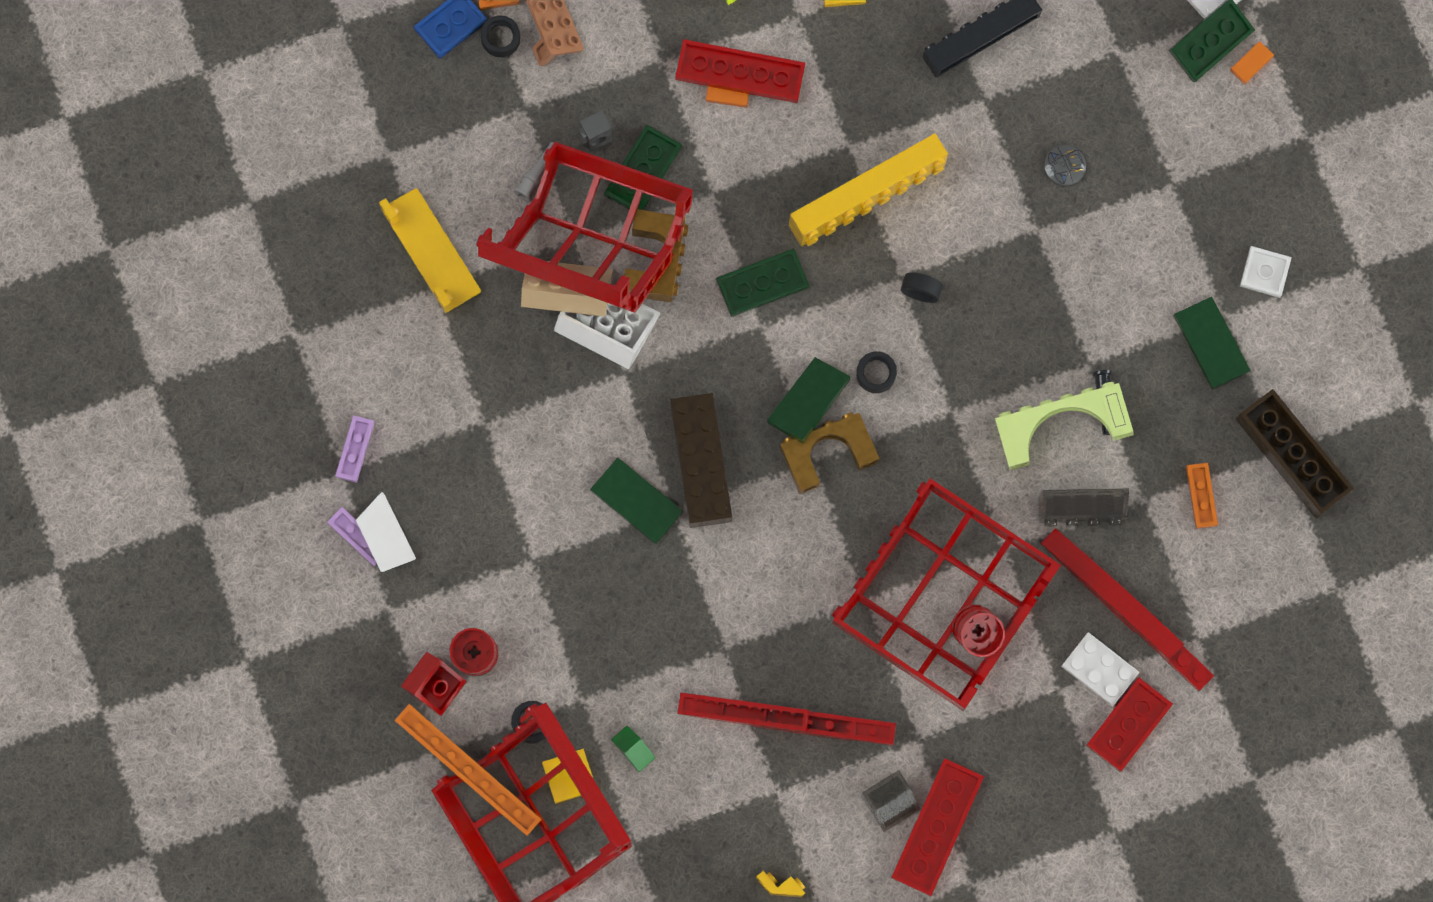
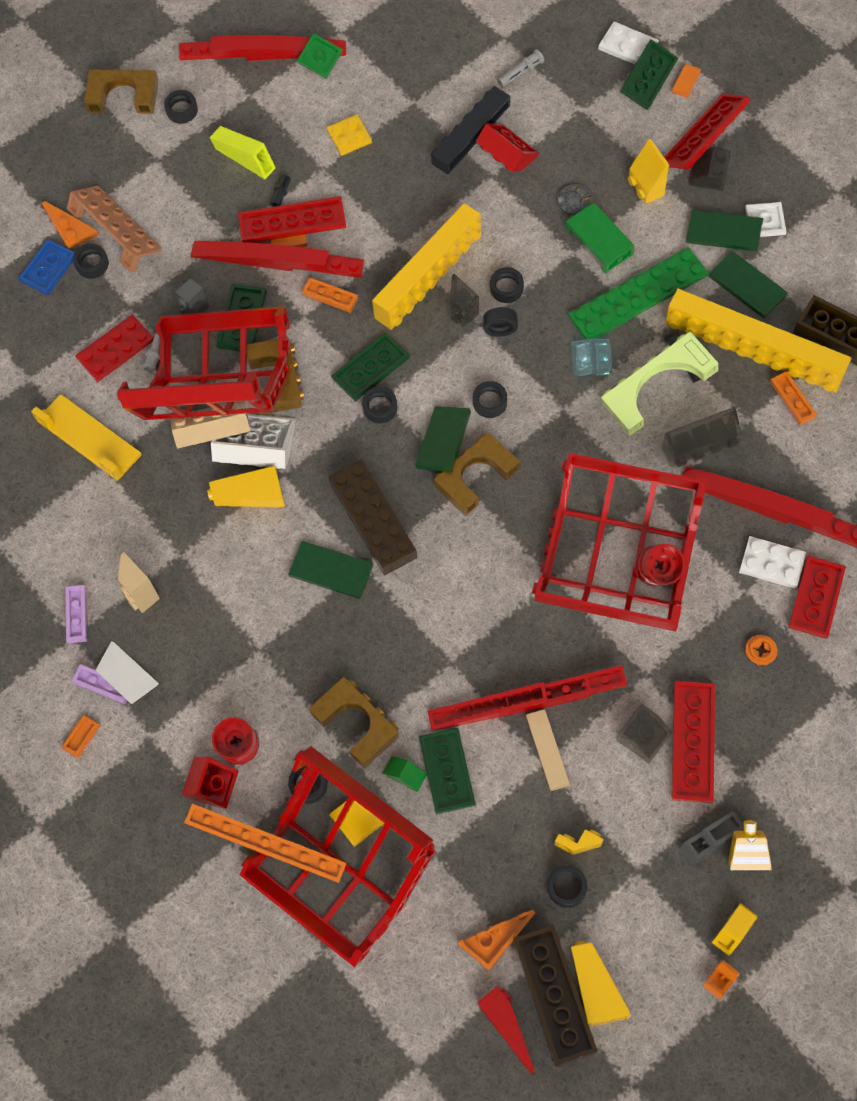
camera: 10 degrees left, 10 degrees down
none -> orange tile [61,714,101,759]
none -> red plate [75,314,154,383]
none -> tan slope [118,552,160,613]
none -> red slope [190,241,365,278]
none -> yellow slope [207,466,285,507]
none -> black axle [270,174,291,207]
none -> orange plate [302,277,358,313]
none -> pearl gold arch [309,677,399,769]
none -> black tyre [362,387,398,424]
none -> dark green tile [419,728,476,815]
none -> clear smoke slope [450,273,479,327]
none -> red slope [476,124,540,172]
none -> black tyre [490,267,524,303]
none -> tan tile [526,709,570,792]
none -> green panel [566,203,635,273]
none -> green plate [568,247,709,343]
none -> clear light blue slope [571,339,612,377]
none -> yellow slope [628,139,669,204]
none -> red plate [664,94,750,170]
none -> yellow brick [666,289,852,393]
none -> dark green tile [686,210,763,252]
none -> clear smoke slope [689,148,731,191]
none -> orange gear [745,635,778,666]

